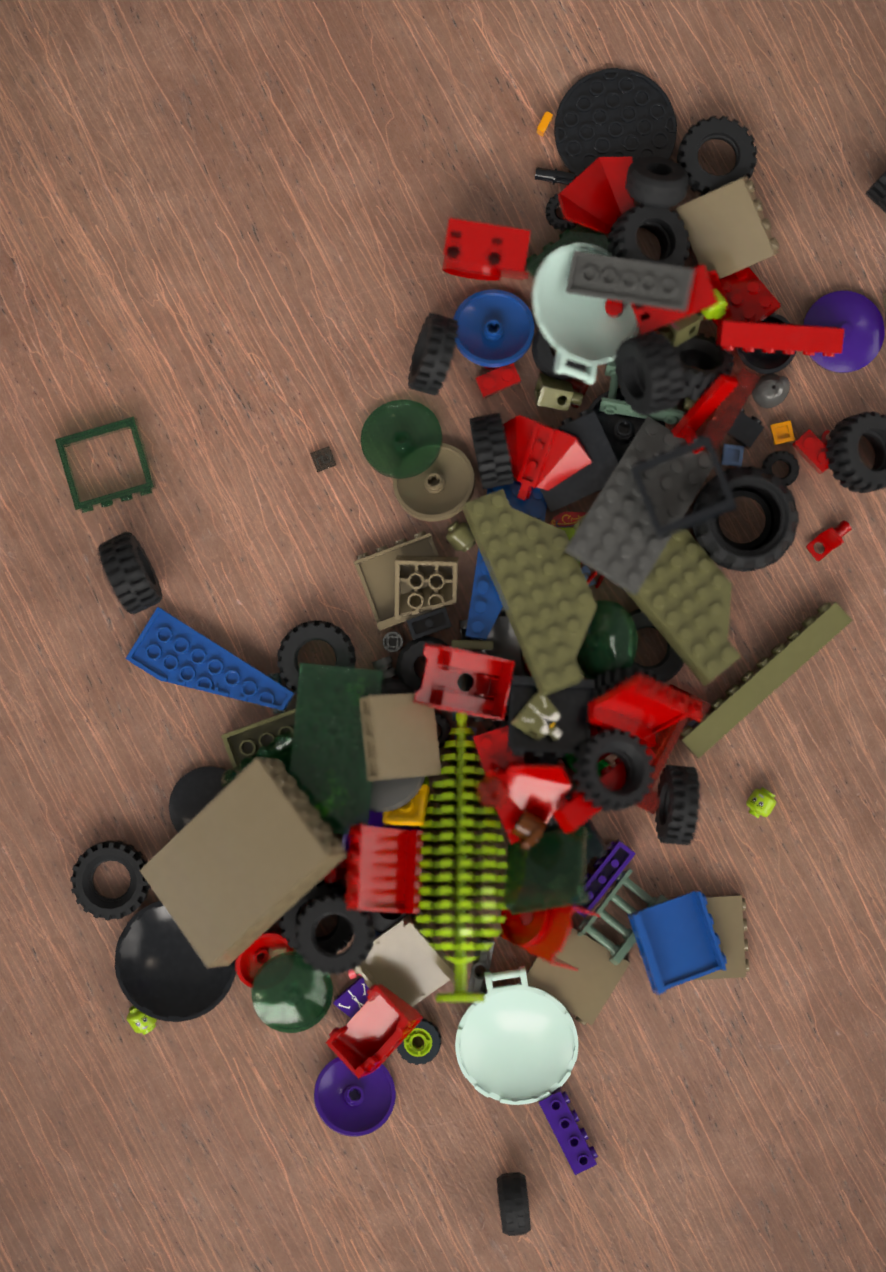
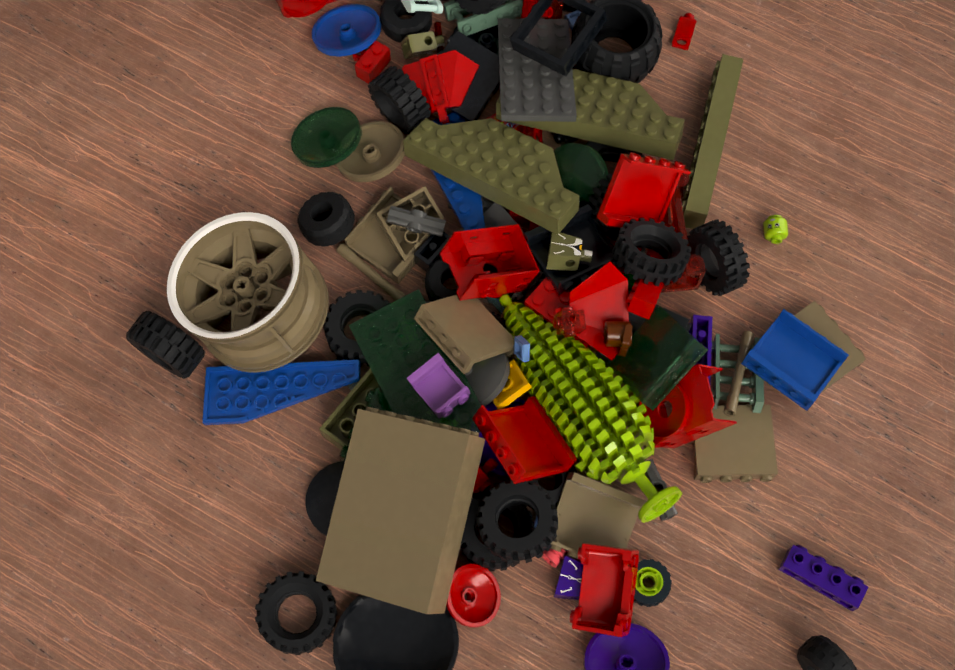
camera: 30 degrees left, 20 degrees down
clear green window [55,417,157,513] -> none
clear green dish [251,952,333,1033] -> none
clear smoke tile [310,446,337,473] -> none
dark grey wheel [382,632,403,652] -> none
black tyre [408,312,459,396] -> none
olive head [446,521,476,552] -> none
light aqua dish [455,966,578,1105] -> none
none -> dark tan wheel [167,212,329,373]
none -> black tyre [297,192,355,247]
none -> dark tan piece [336,243,411,309]
none -> dark grey piece [387,206,446,237]
none -> medium lavender panel [407,353,471,419]
none -> medium blue tile [514,335,530,362]
none -> dark tan piece [723,331,754,416]

